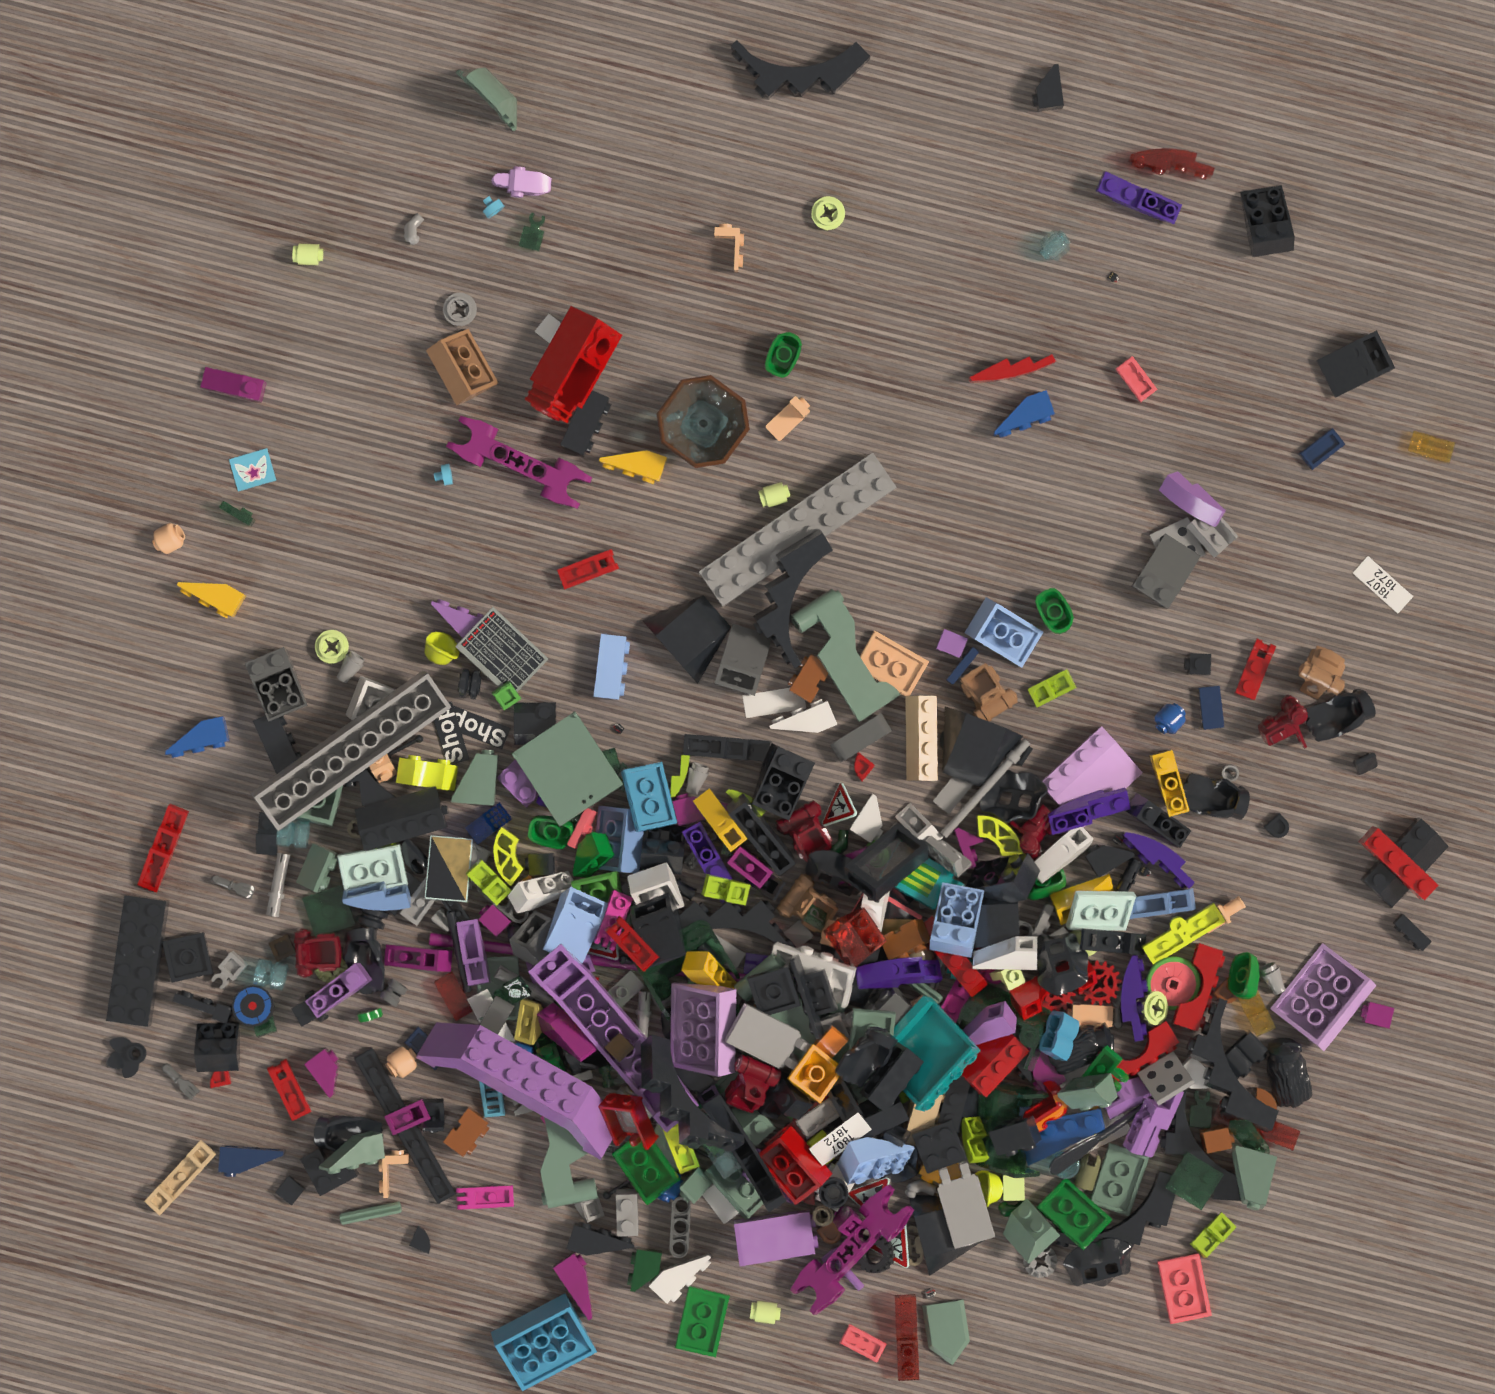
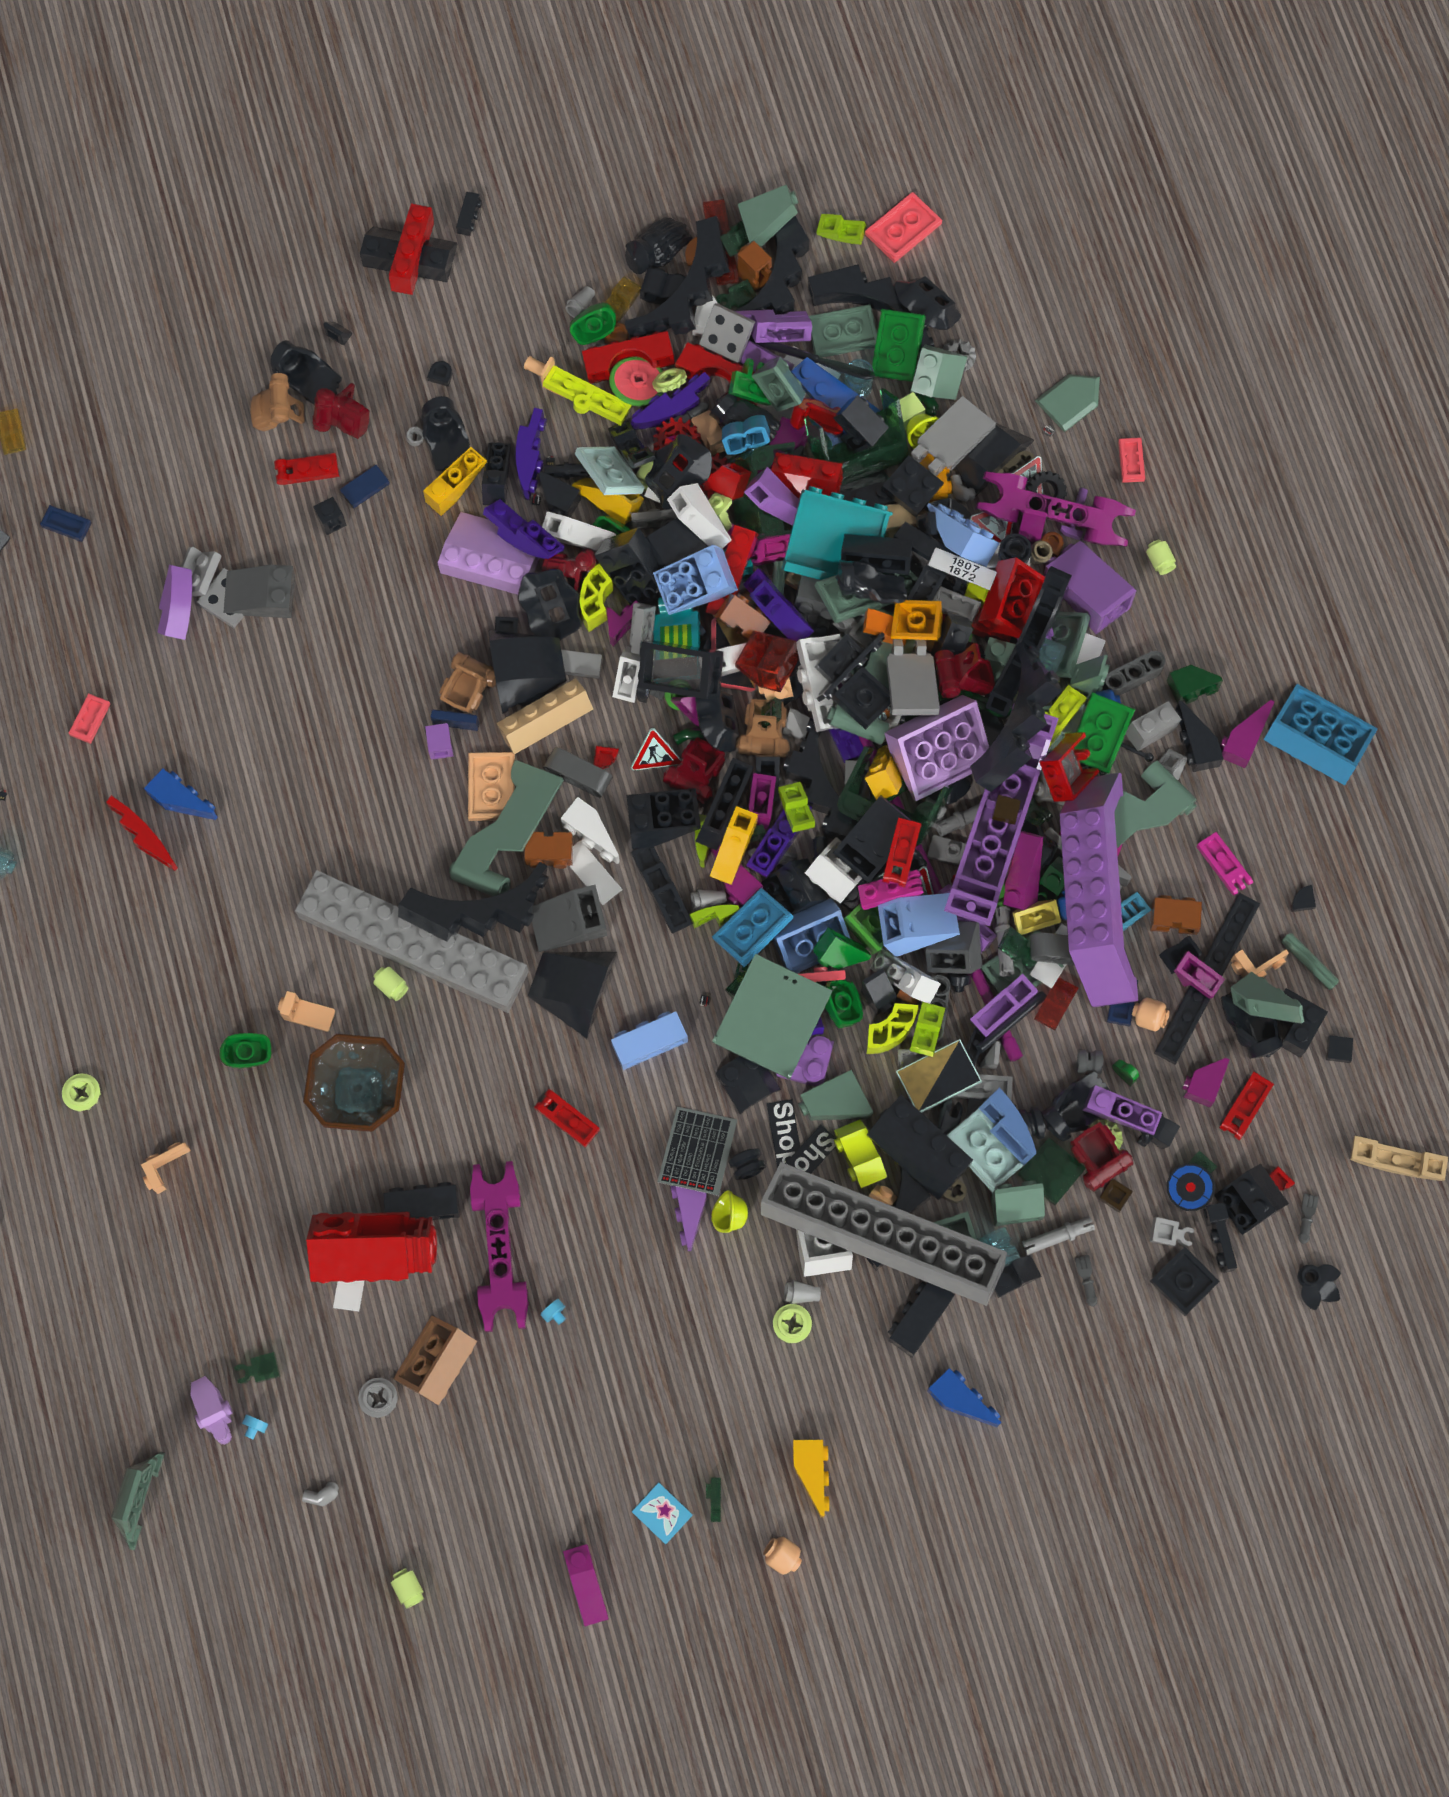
camera: 115 degrees left, 15 degrees down
black brick [106,894,170,1027] -> none
red slope [137,804,189,893] -> none
dark blue slope [218,1145,286,1177] -> none
dark grey slope [245,647,308,722] -> none
clear light blue wheel [253,958,289,991] -> none
magenta slope [384,944,453,972] -> none
clear blue slope [465,802,512,845] -> none
magenta brick [478,904,512,937] -> none
bright green tile [492,681,521,710] -> none
yellow slope [599,450,667,484] -> none
white slope [649,1253,711,1304] -> none
green tile [675,1286,730,1358] -> none
white slope [850,794,883,843] -> none
clear red slope [895,1294,919,1381] -> none
light grey bar [940,739,1030,838] -> none
lime slope [962,1117,989,1163] -> none
light blue slope [965,597,1043,668] -> none
lime slope [1028,669,1077,708] -> none
green piece [1035,588,1074,635] -> none
olive piece [1074,1152,1101,1191] -> none
medium blue slope [1129,888,1196,919] -> none
blue head [1154,703,1186,734] -> none
clear green plate [1165,1152,1224,1210] -> none
lavender slope [1270,943,1376,1051] -> none
white sticker [1353,556,1413,613] -> none
magenta brick [1360,1001,1395,1029] -> none

